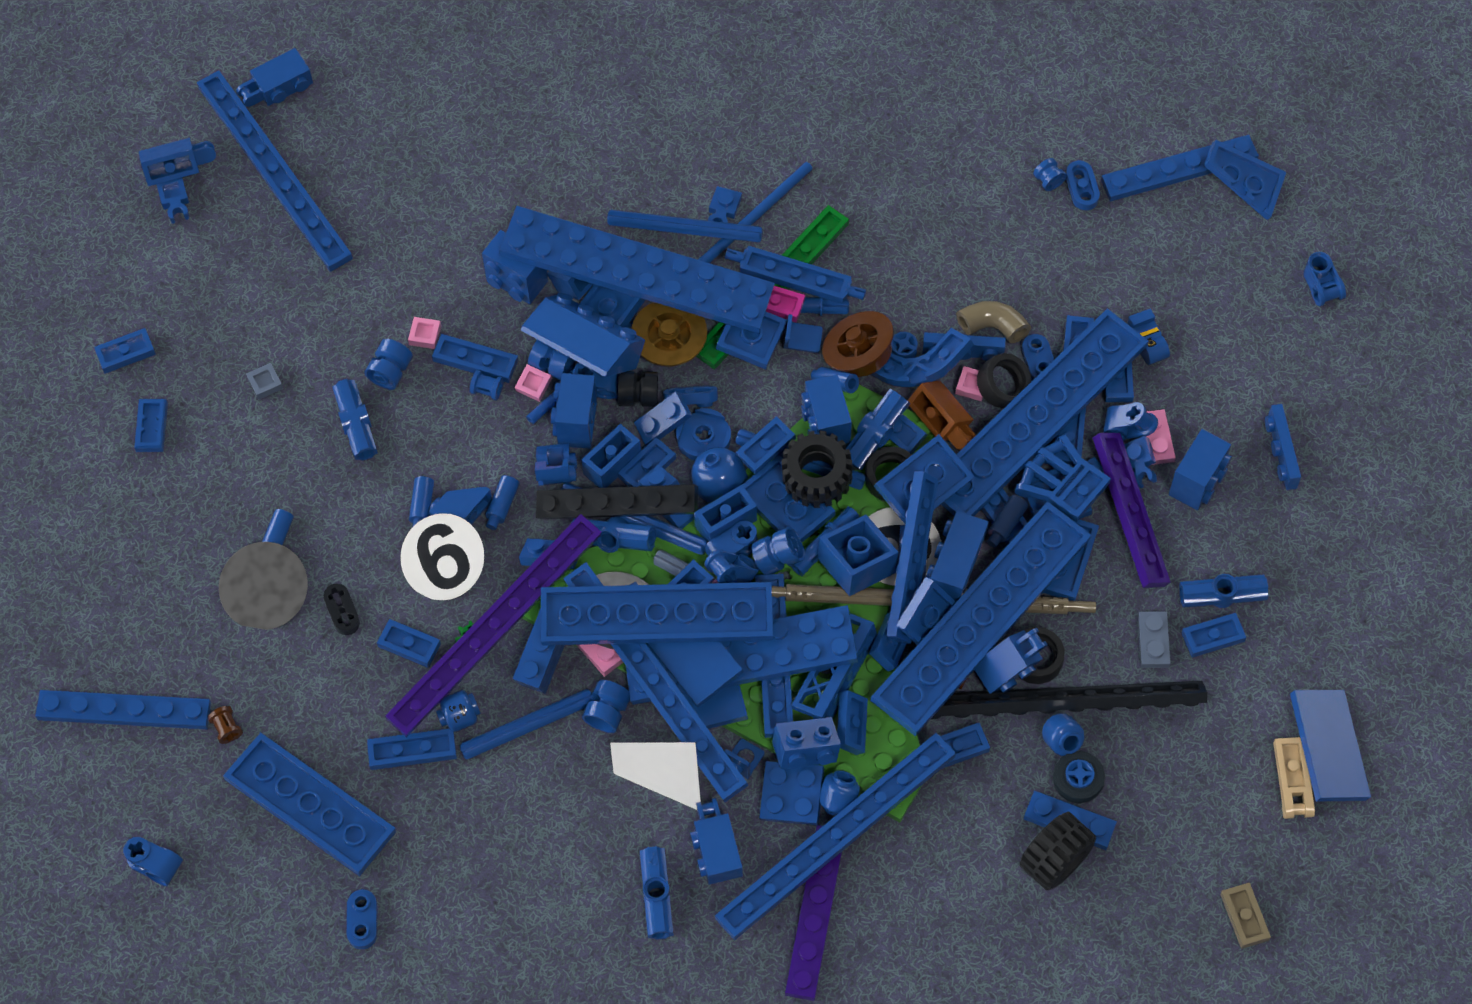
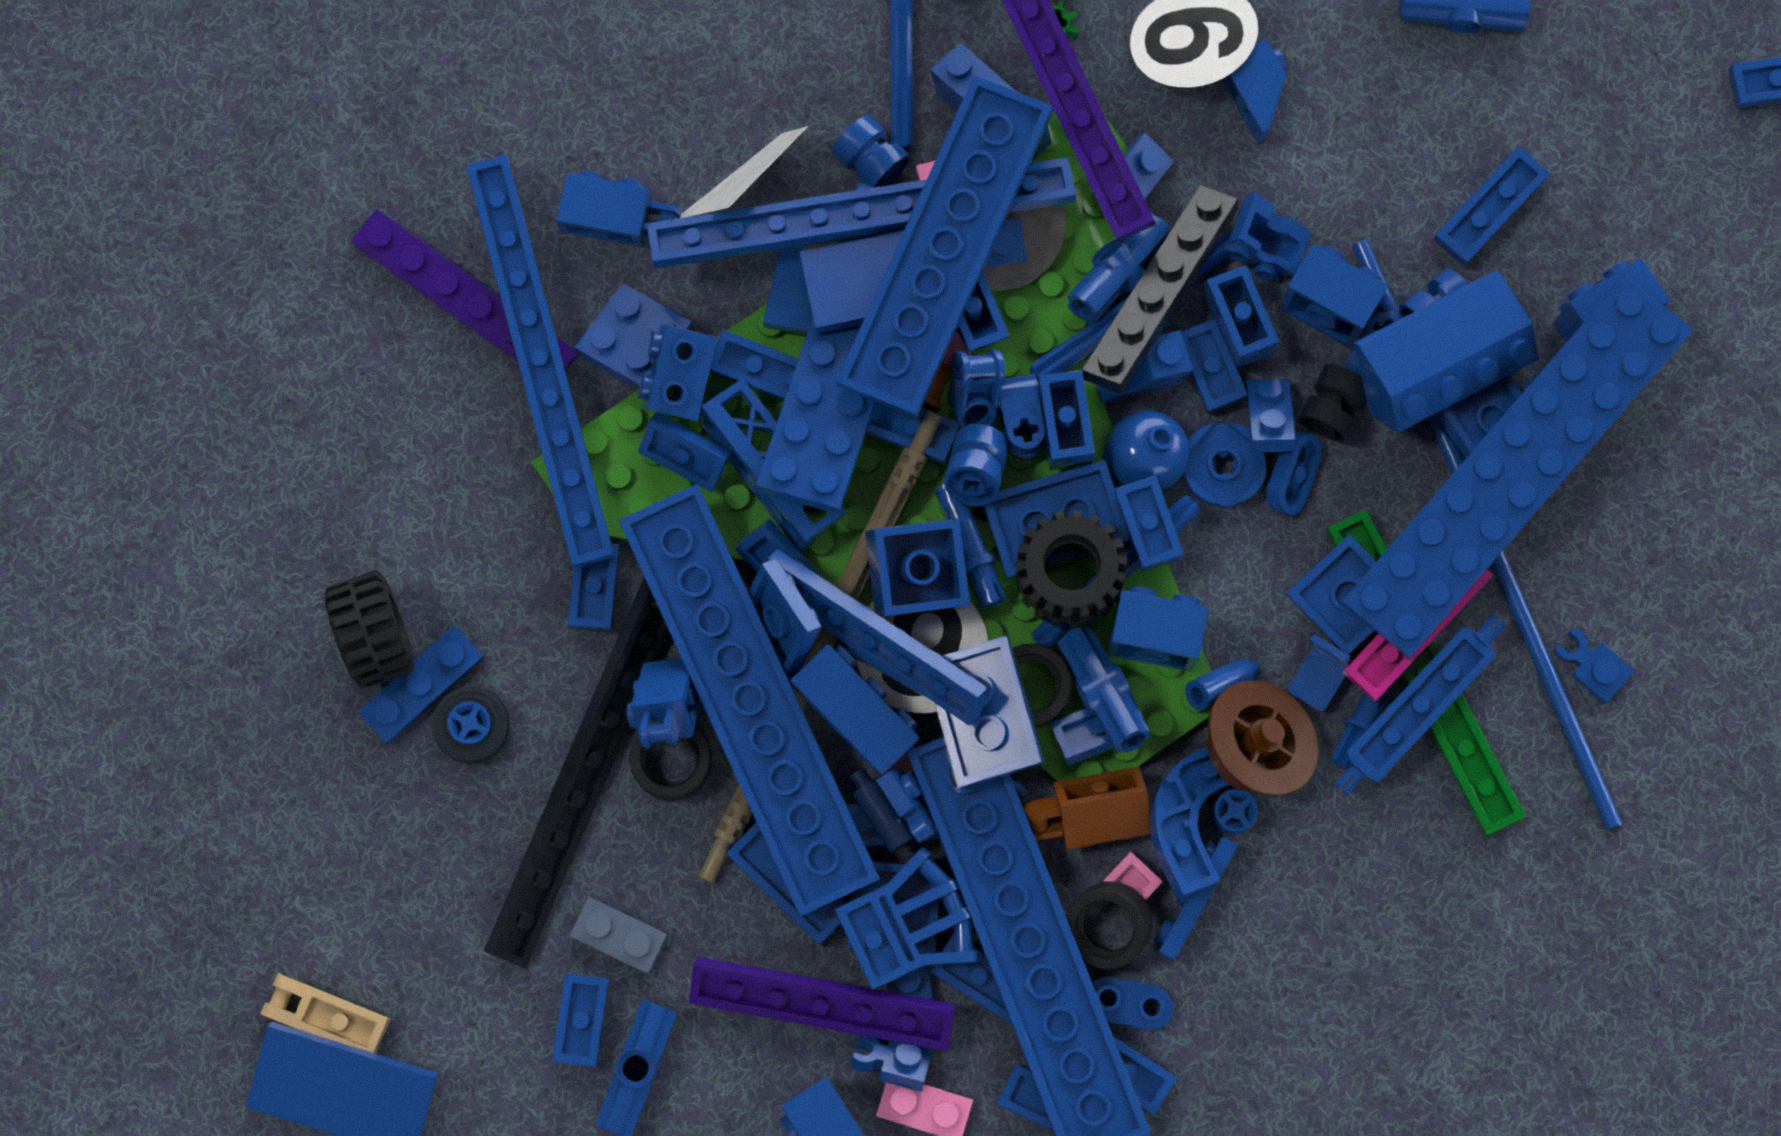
camera: 115 degrees right, 15 degrees up
blue wheel [364,339,413,390] -> none
bright pink plate [408,317,441,349] -> none
blue cylinder [409,476,434,527] -> none
blue bush [470,370,504,401] -> none
blue cylinder [485,475,520,530] -> none
bright pink plate [515,364,552,402] -> none
blue axle [607,210,763,242] -> none
pearl gold wheel [632,302,707,367] -> none
blue piece [640,846,674,940] -> none
sand blue axle [653,550,688,576] -> none
blue bracket [724,739,765,779] -> none
blue head [819,771,860,816] -> none
dark tan cylinder [956,301,1031,343] -> none
blue head [1042,713,1085,756] -> none
blue piece [1103,402,1158,441] -> none
dark tan plate [1220,882,1271,949] -> none
none -> blue plate [876,768,938,842]

